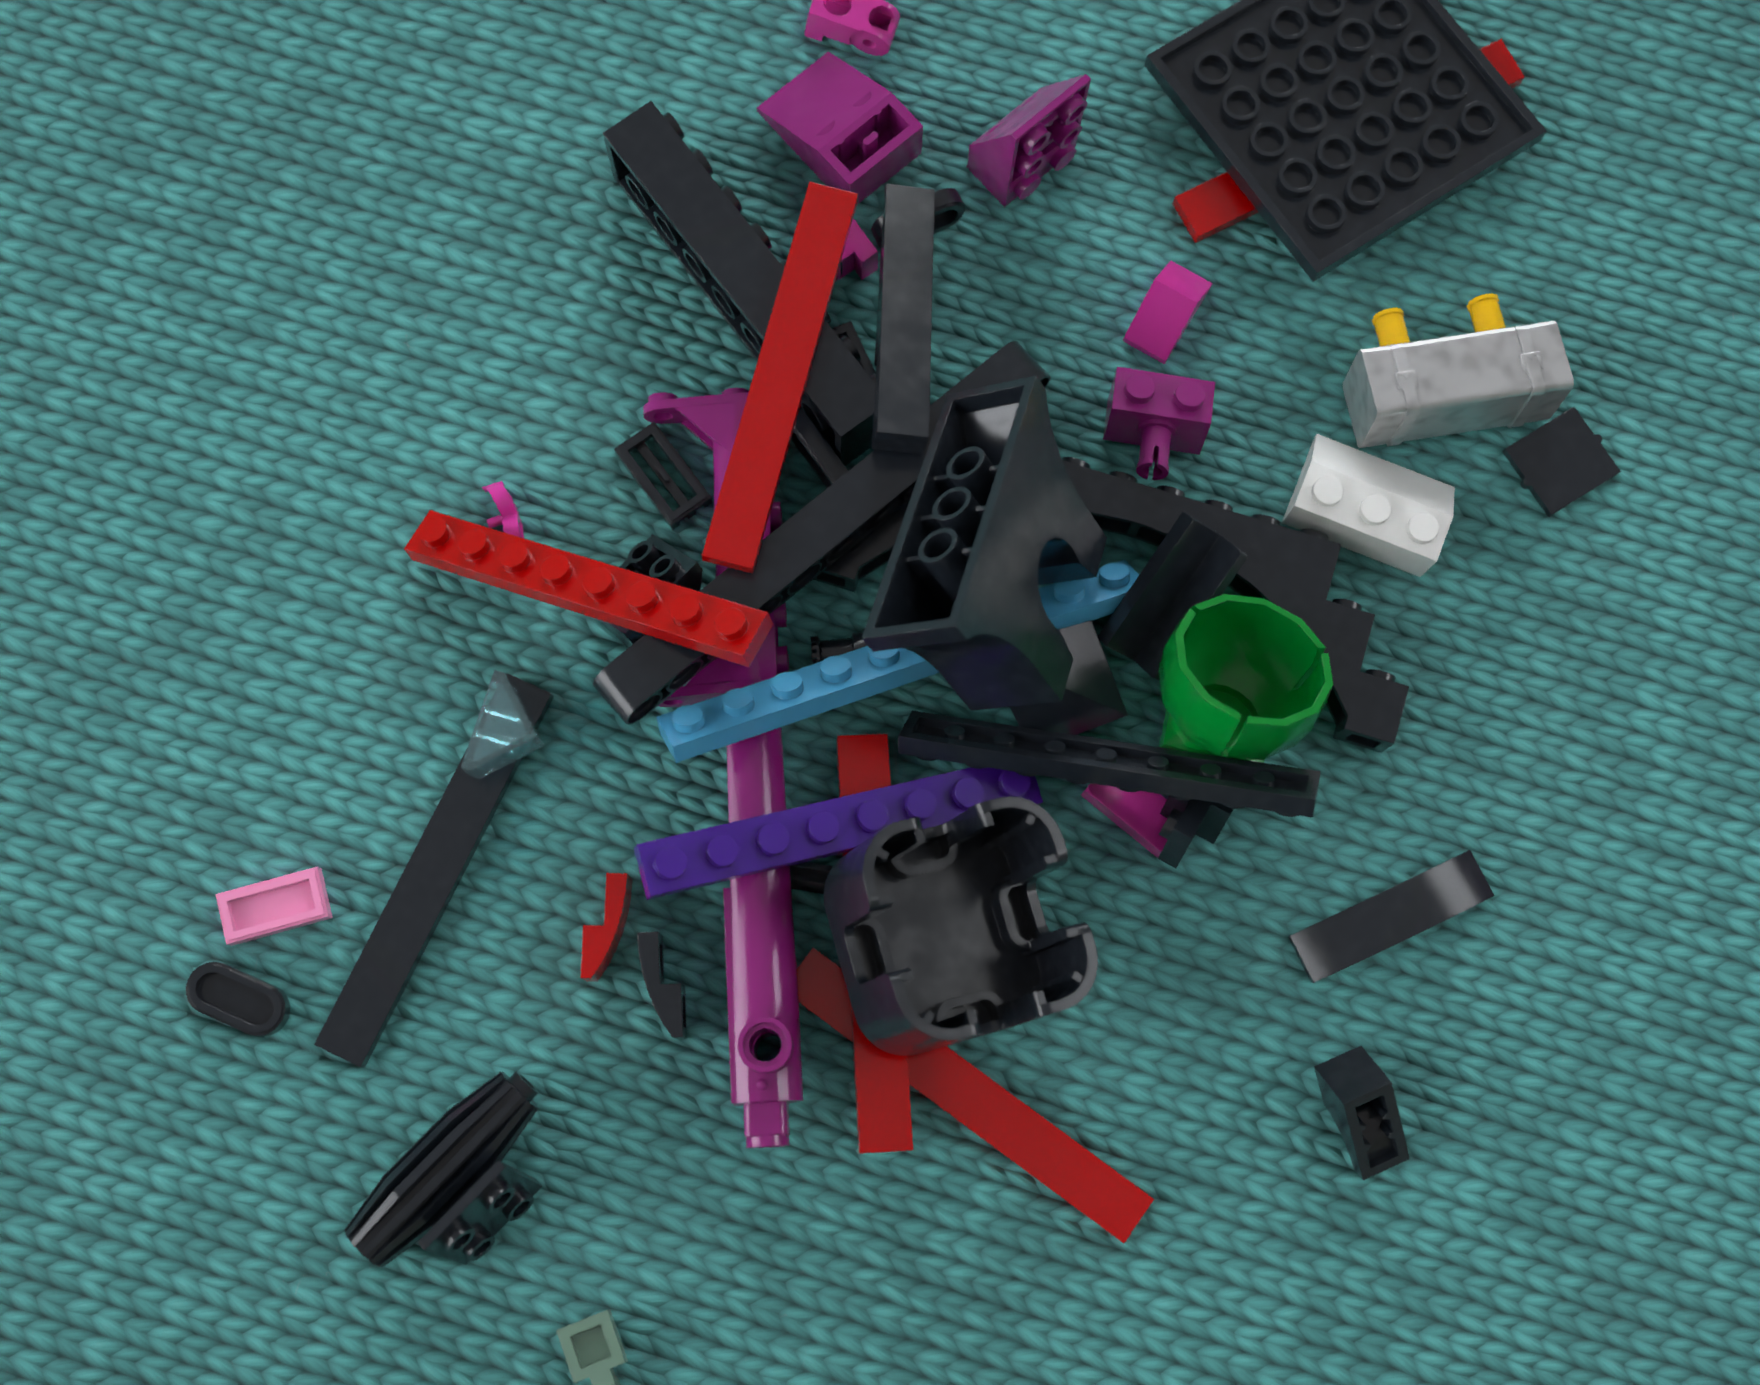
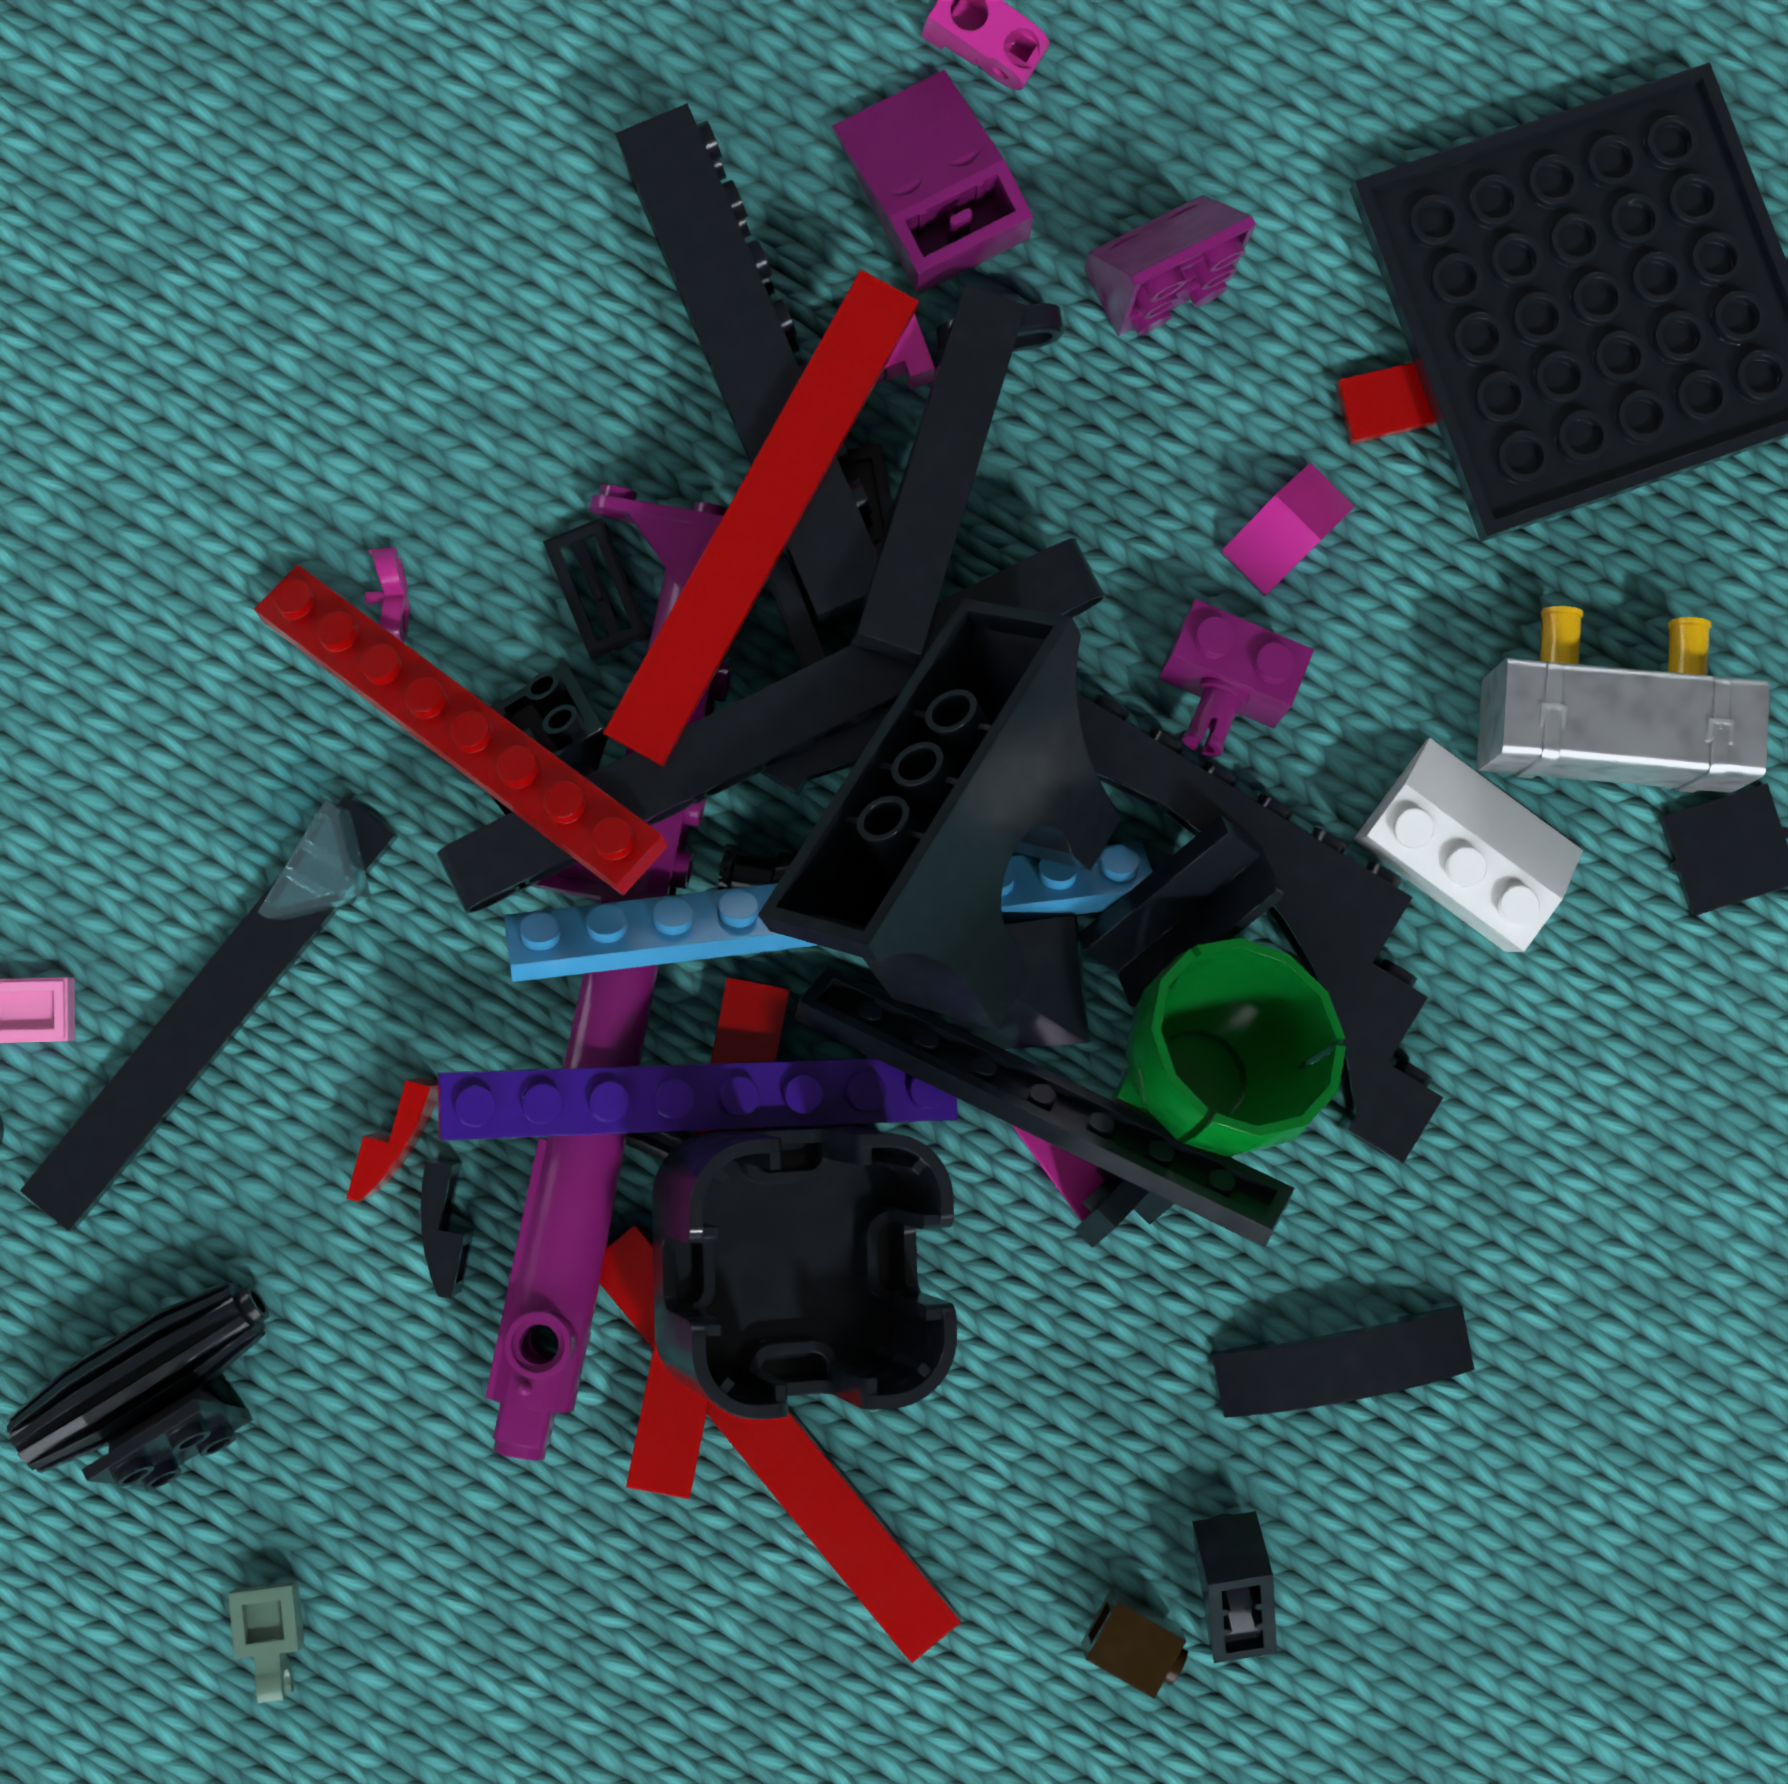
camera: 20 degrees right, 10 degrees up
none -> dark brown brick [1081,1586,1188,1699]

